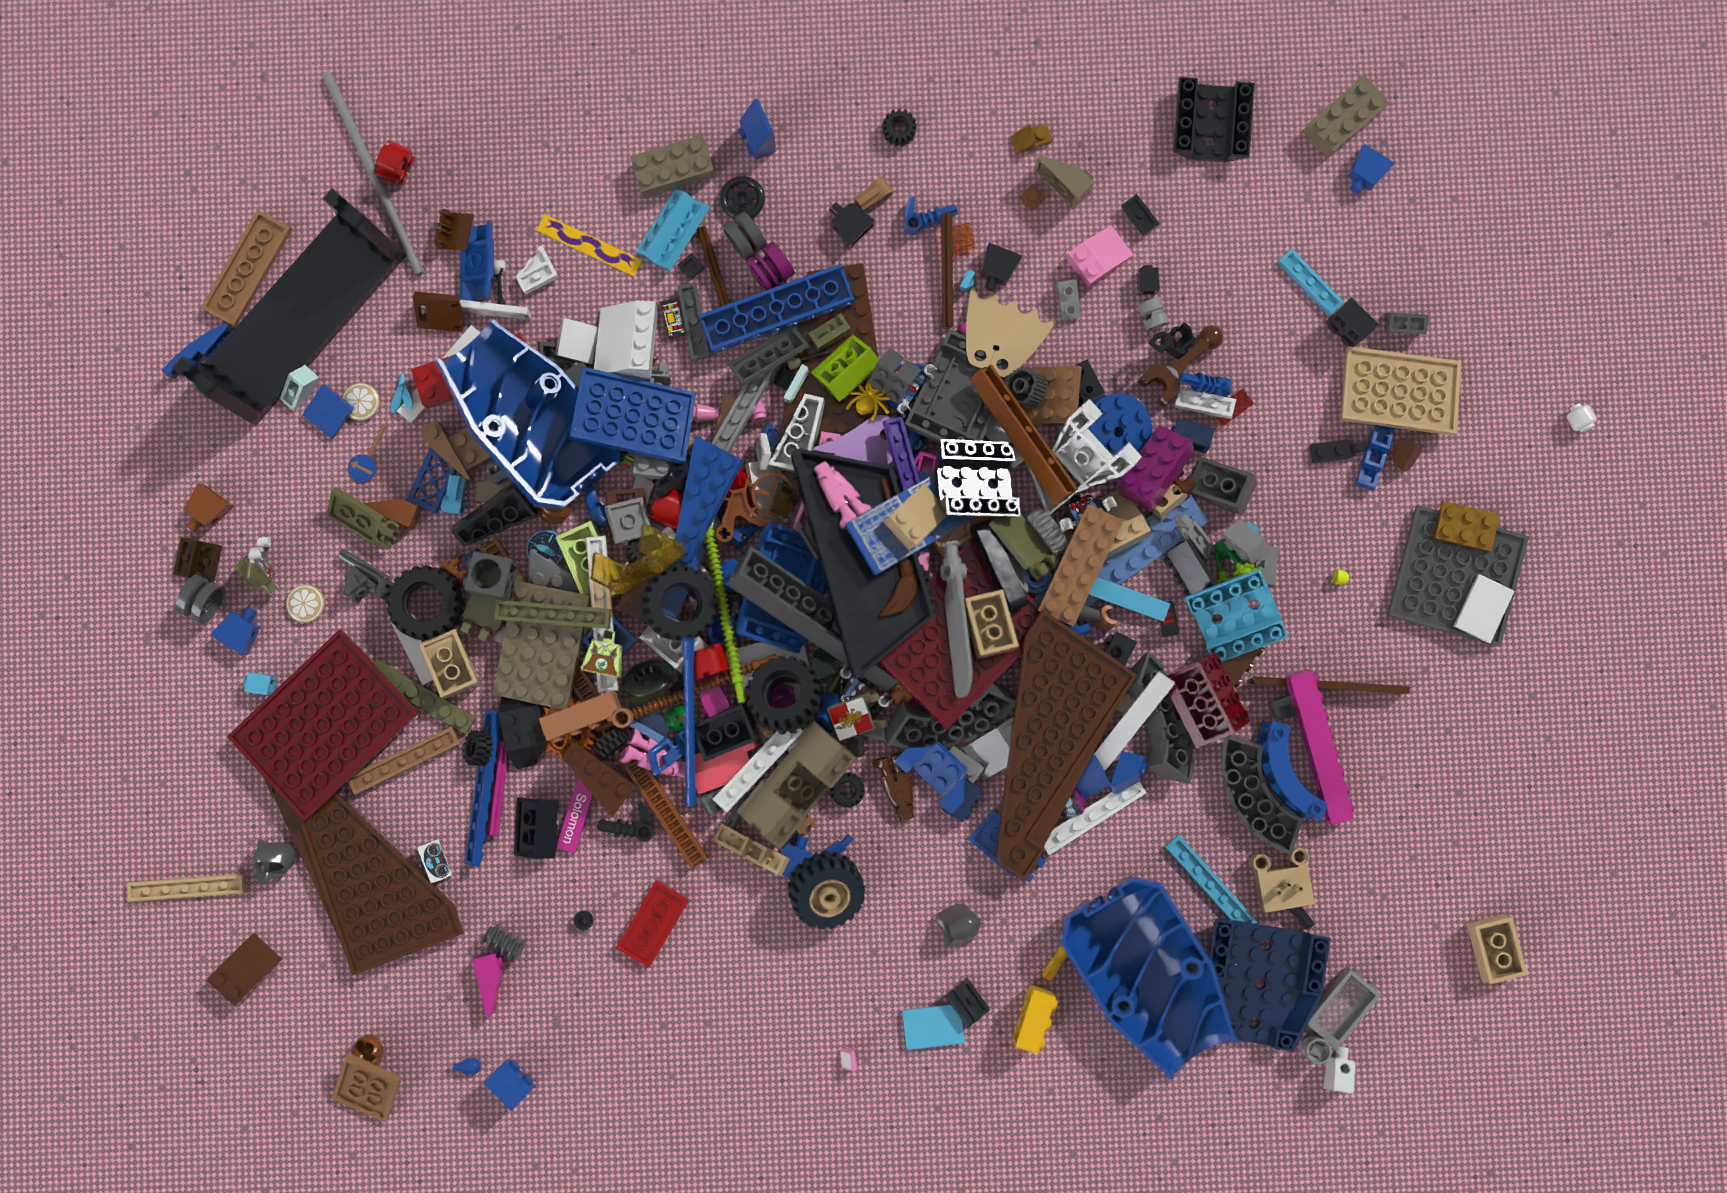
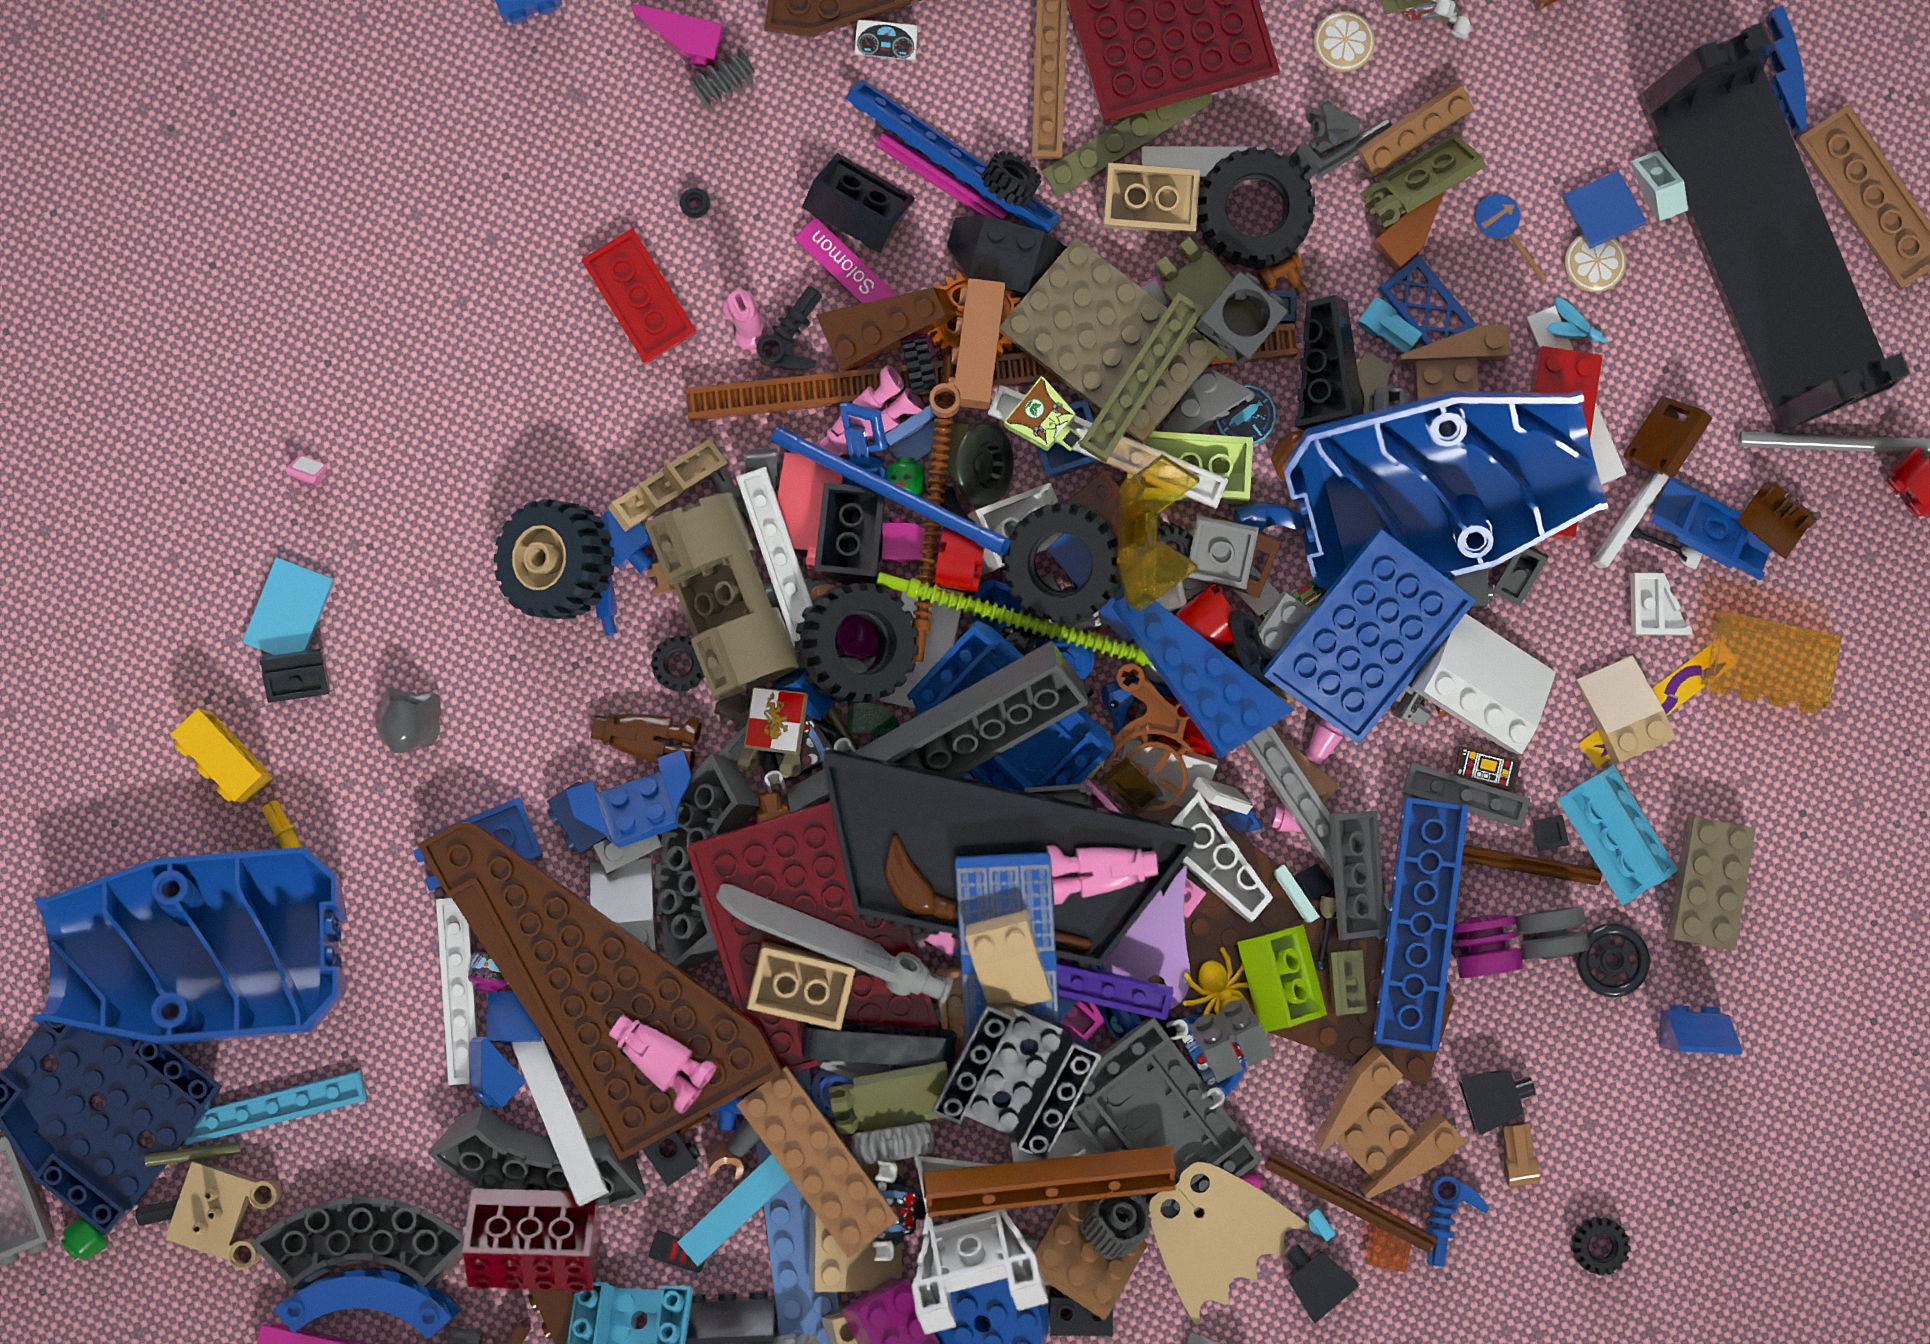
camera: 120 degrees right, 0 degrees up
white tile [555,318,599,365] -> none
none -> green head [61,1216,109,1261]
none -> olive bar [144,1142,241,1167]
none -> bright pink piece [609,1015,717,1114]
none -> bright pink piece [722,289,767,350]
none -> medium nougat wedge [1313,1046,1466,1199]
none -> medium nougat plate [1357,82,1474,177]
none -> tan slope [1576,655,1676,764]
none -> clear yellow panel [1701,610,1842,714]

